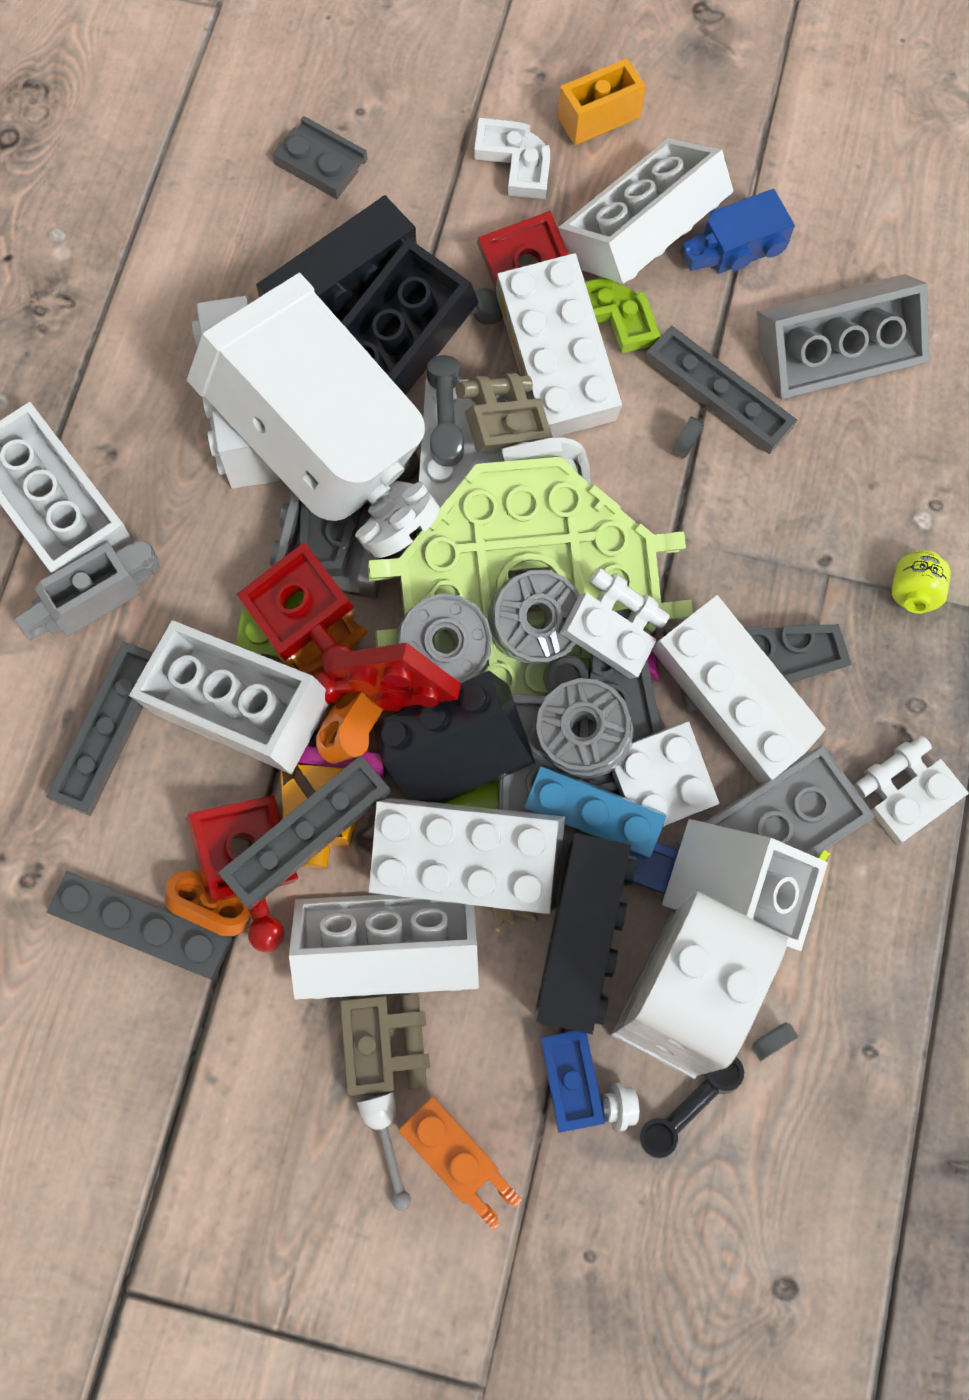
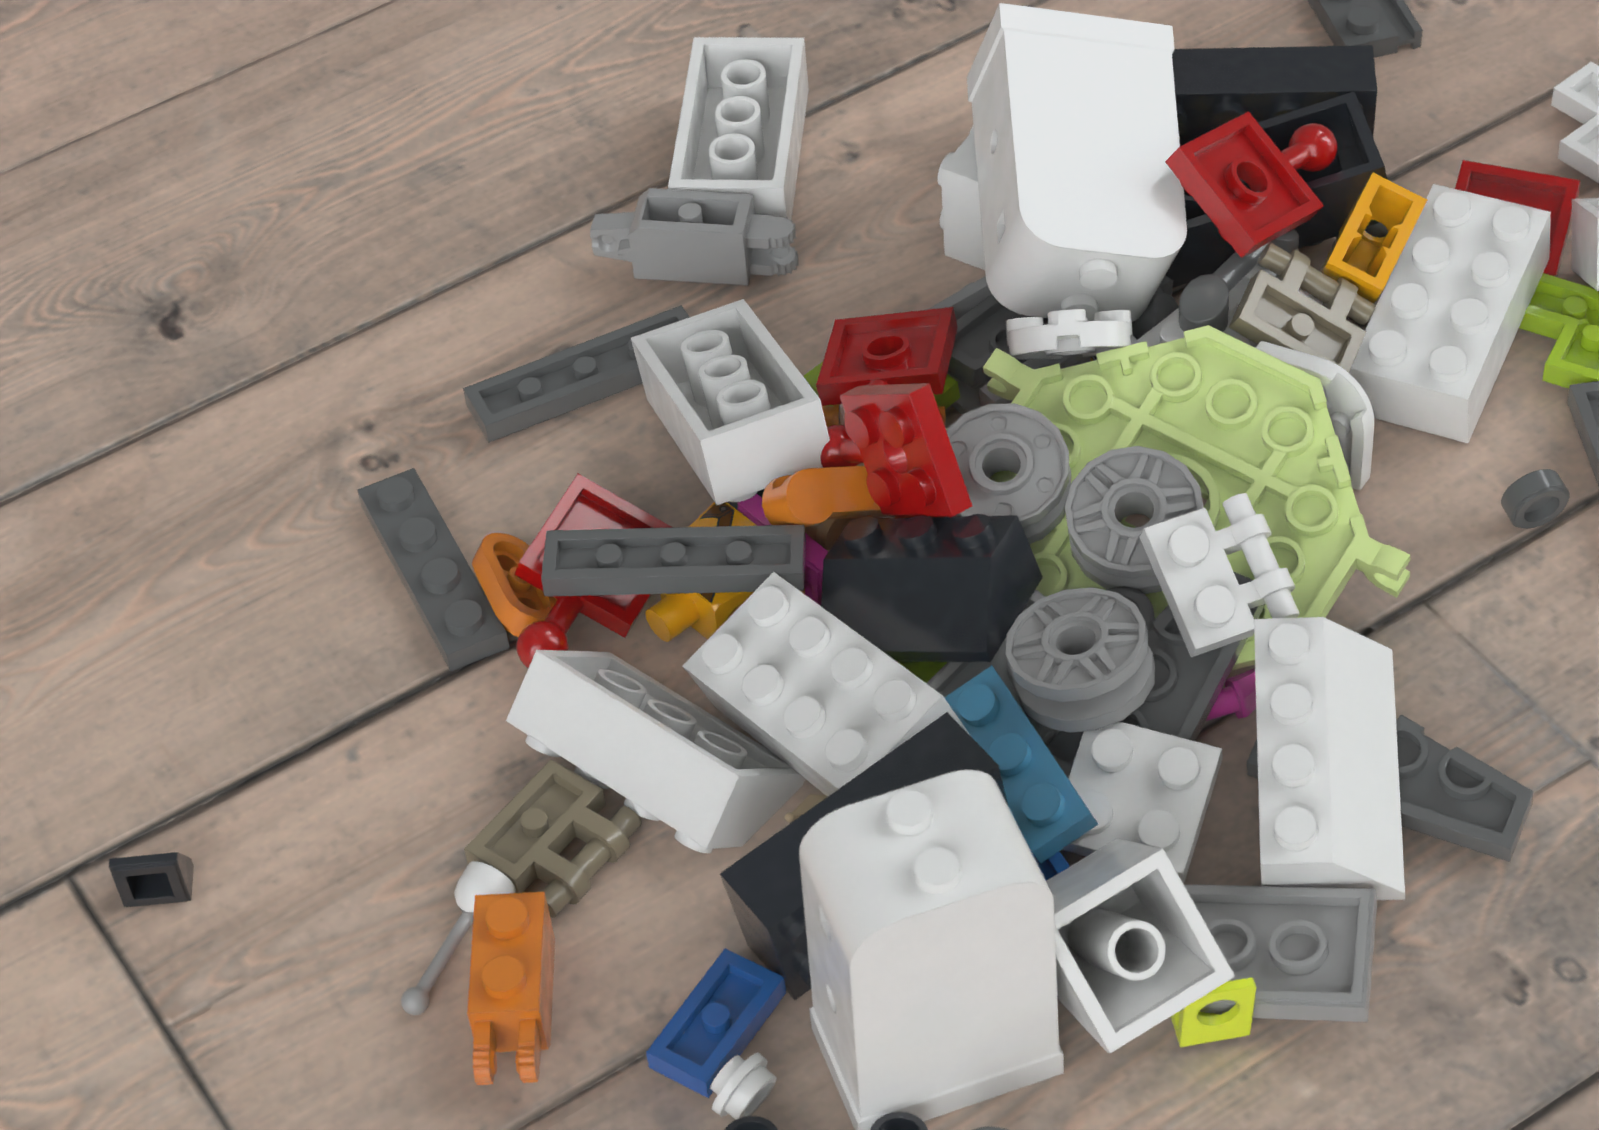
camera: 50 degrees right, 25 degrees down
white plate [853,736,969,846] -> none
none -> black slope [109,852,194,907]
none -> red plate [1165,112,1337,258]
none -> light orange torso [1319,172,1427,303]

